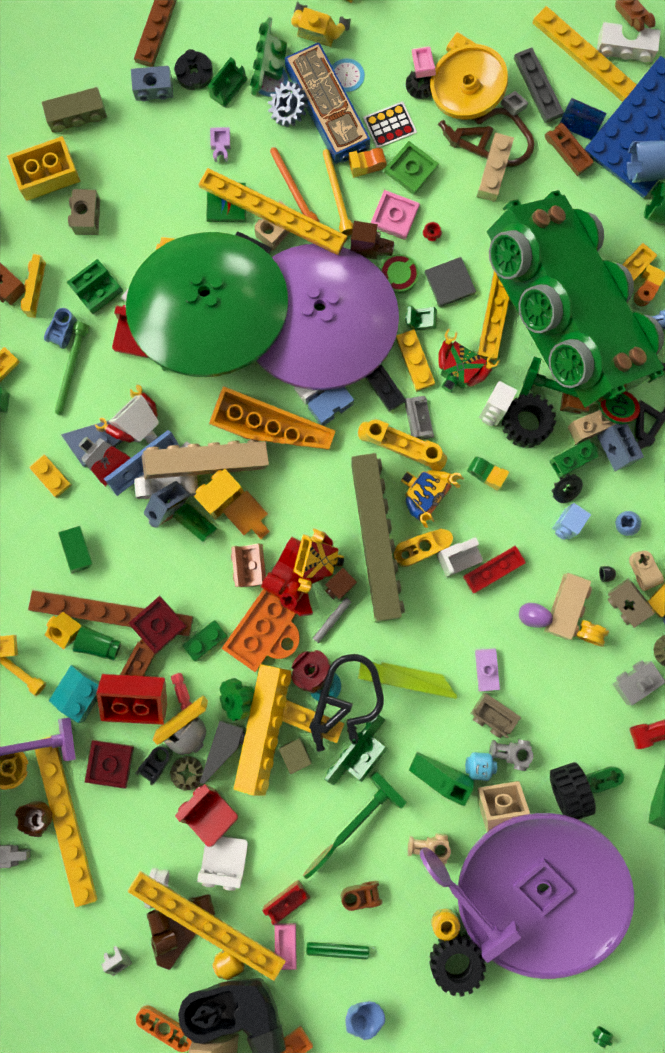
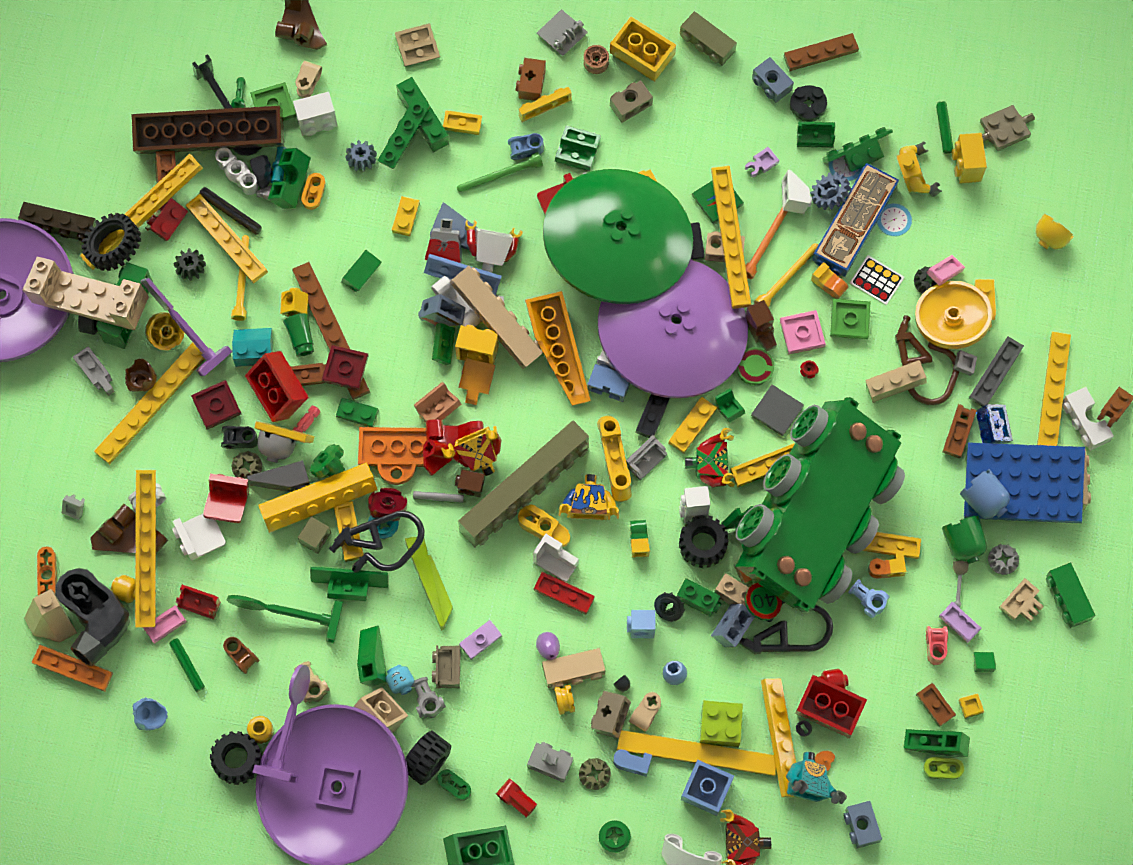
camera: 55 degrees right, 10 degrees down
none -> nougat wheel [584,45,609,74]
none -> white slope [782,170,812,214]

